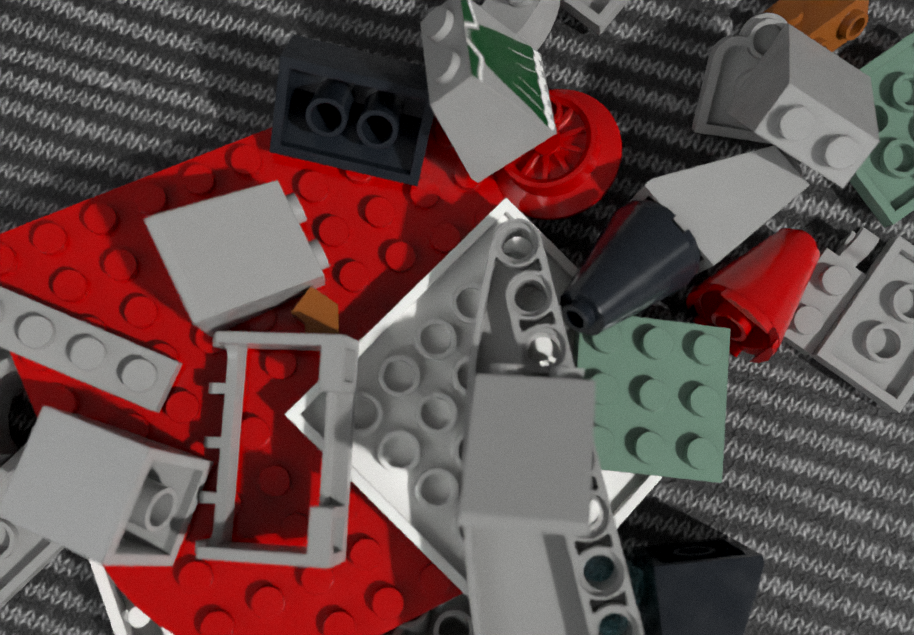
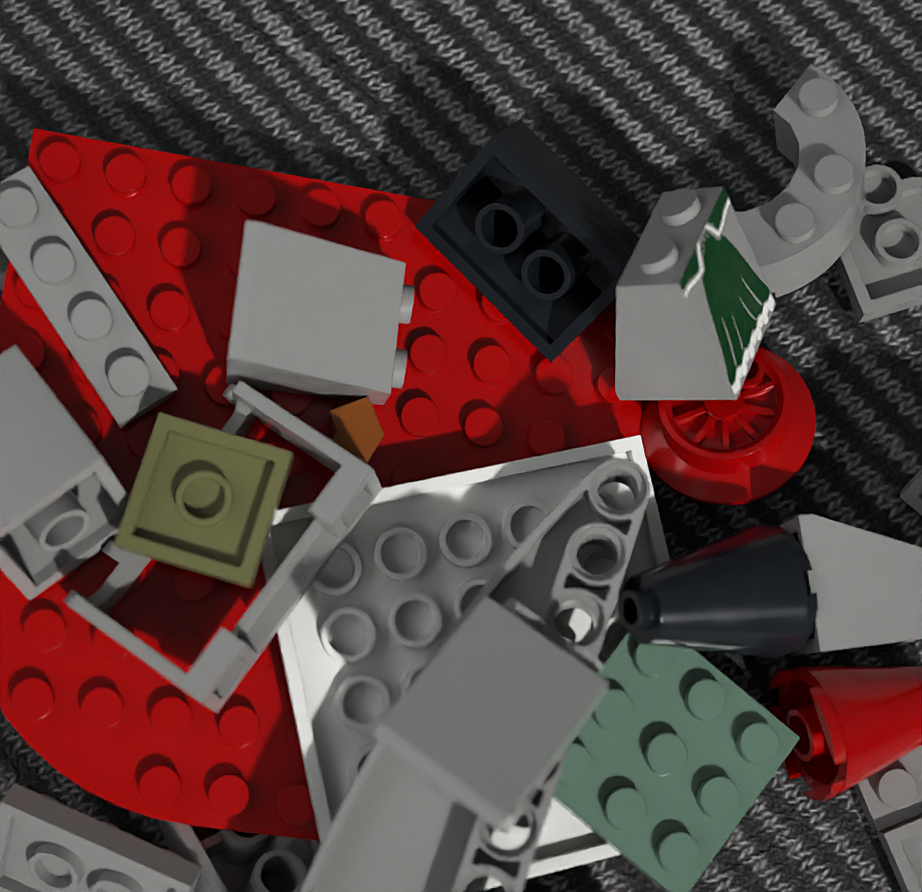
camera: 25 degrees right, 5 degrees down
none -> olive plate [113,412,294,589]

